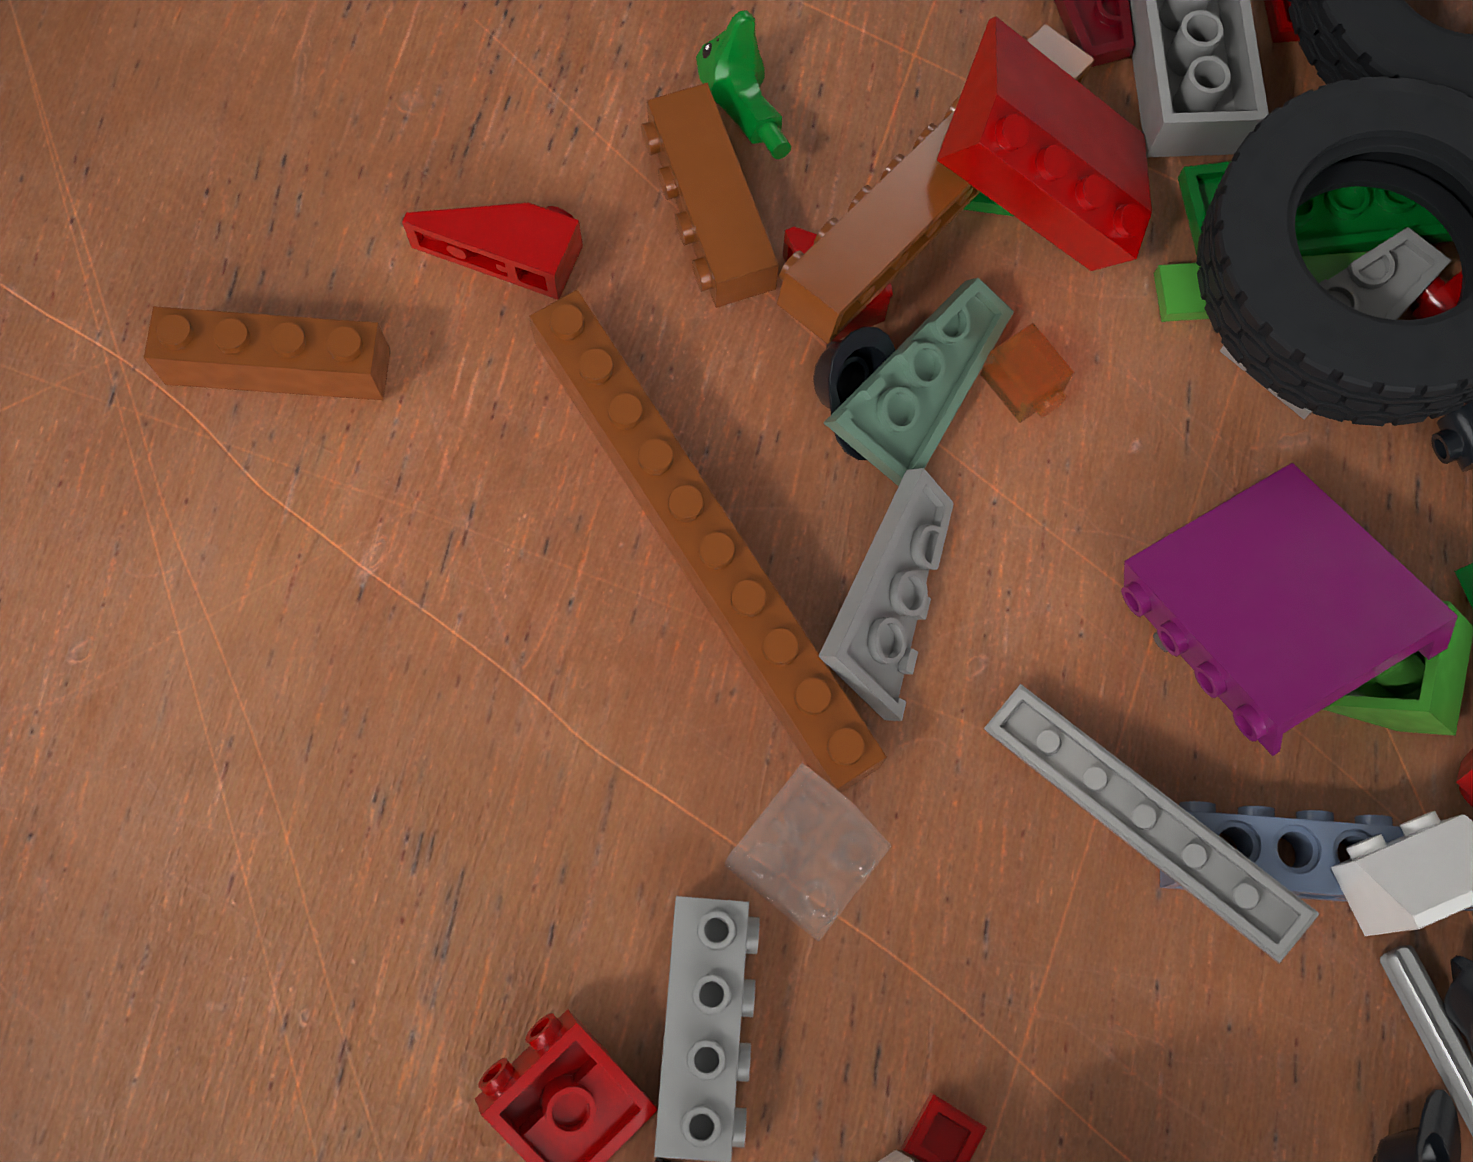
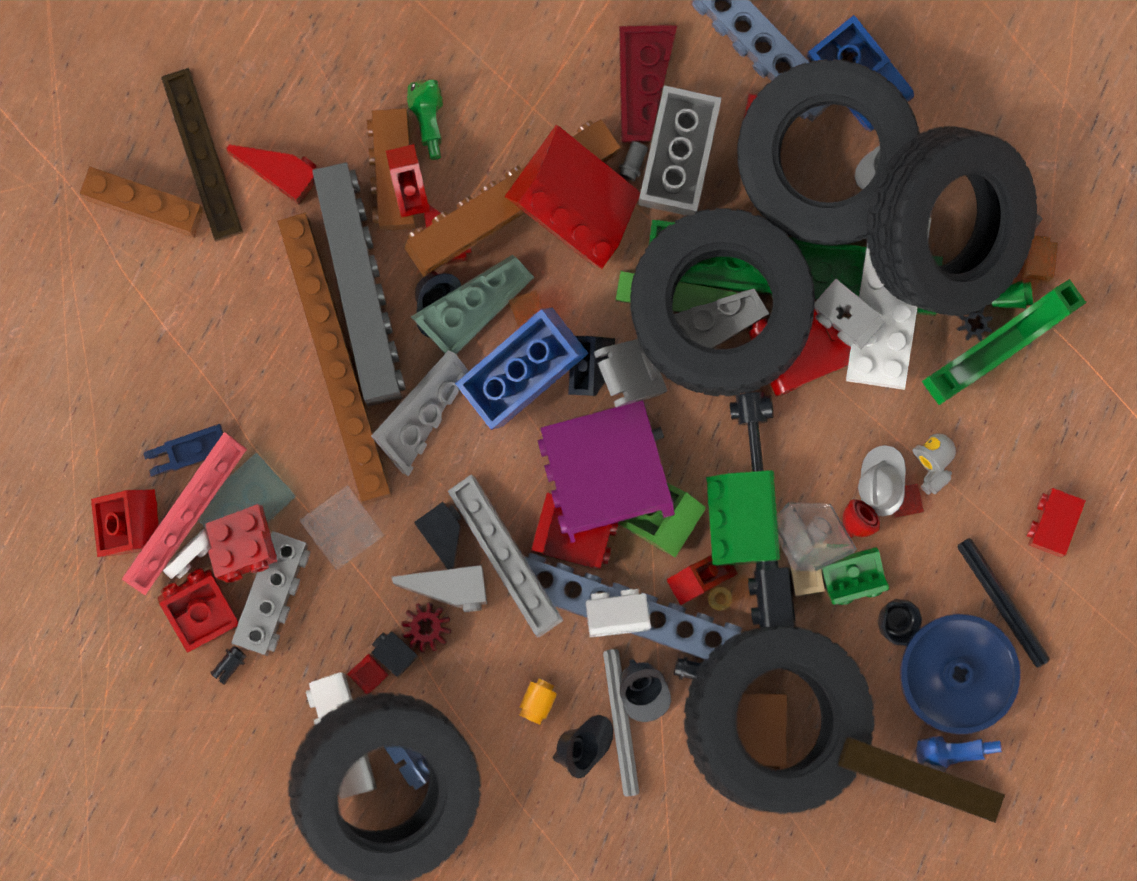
camera: 20 degrees right, 10 degrees up
none -> red slope [91,489,159,557]
none -> coral tile [122,433,247,595]
none -> dark blue hinge [143,424,224,477]
none -> dark brown tile [161,68,243,242]
none -> white plate [163,529,212,579]
none -> clear light blue tile [198,452,297,530]
none -> red plate [205,504,278,583]
none -> dark grey brick [312,162,406,407]
none -> black brick [371,631,419,678]
none -> red slope [385,144,430,218]
none -> light grey slope [392,565,487,612]
none -> dark red gear [401,602,452,653]
none -> black slope [414,502,462,570]
none -> blue brick [455,307,589,430]
none -> light orange brick [519,678,557,725]
none -> red panel [531,493,619,570]
none -> black slope [568,336,615,396]
none -> light grey container [594,339,668,407]
none -> dark grey pin [618,142,648,181]

